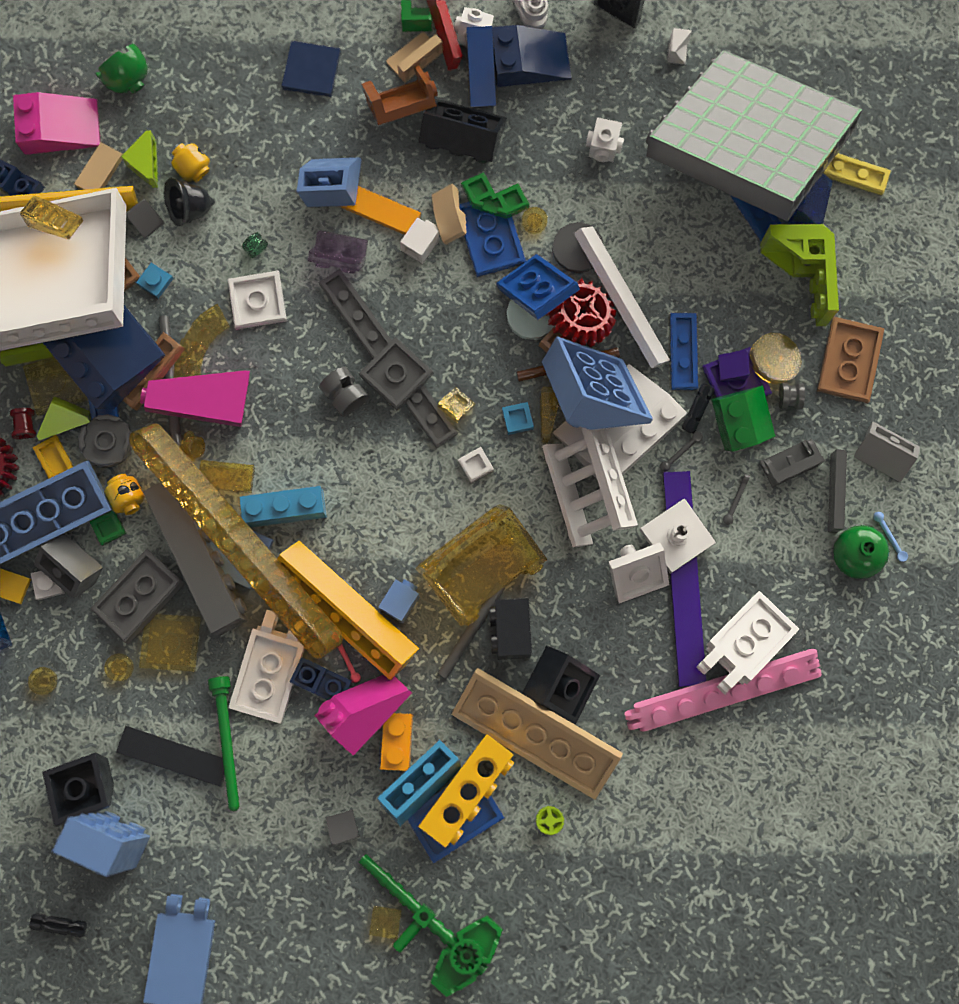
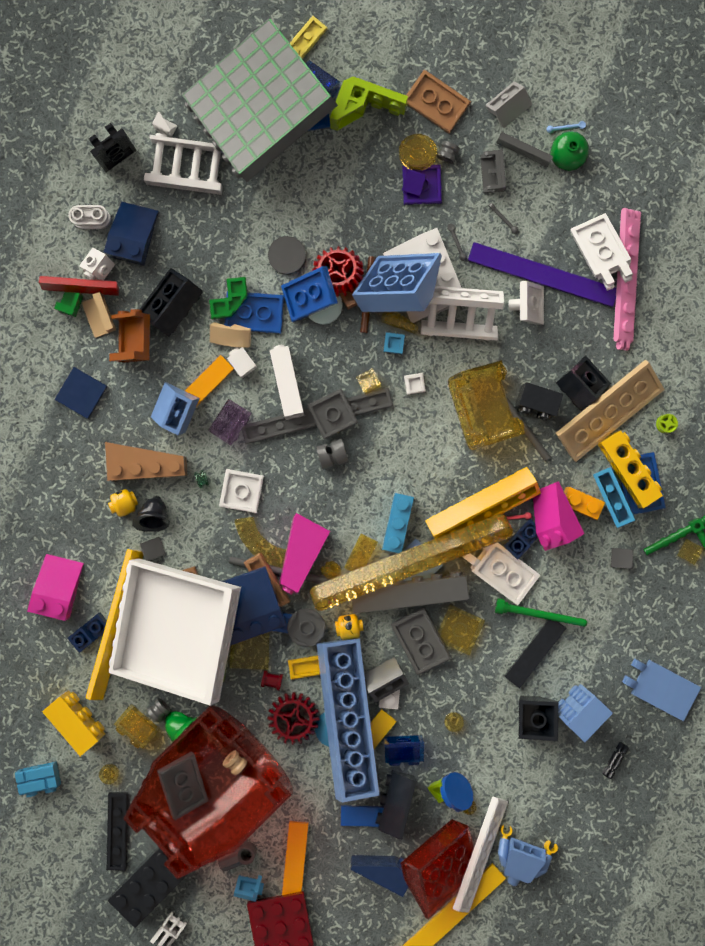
camera: 70 degrees left, 10 degrees up
clear yellow slope [20,196,84,240] -> none
lime slope [37,396,91,441] -> none
tan tile [74,143,123,190] -> none
green tile [90,510,127,546] -> none
green cylinder [95,44,148,94] -> none
clear yellow tile [104,653,134,681] -> none
lime slope [121,130,158,188] -> none
dark azure plate [136,262,174,299] -> none
medium blue brick [378,579,420,624] -> none
blue tile [466,26,496,107] -> none
clear yellow tile [522,207,548,234] -> none
white tile [574,227,670,368] -> none
white brick [586,117,624,162] -> none
white tile [639,498,716,574] -> none
blue tile [670,313,698,390] -> none
black axle [682,383,714,434] -> none
green slope [711,385,775,452] -> none
none -> medium nougat wedge [105,442,188,481]
none -> white fence [144,133,223,195]
none -> white brick [270,345,305,420]

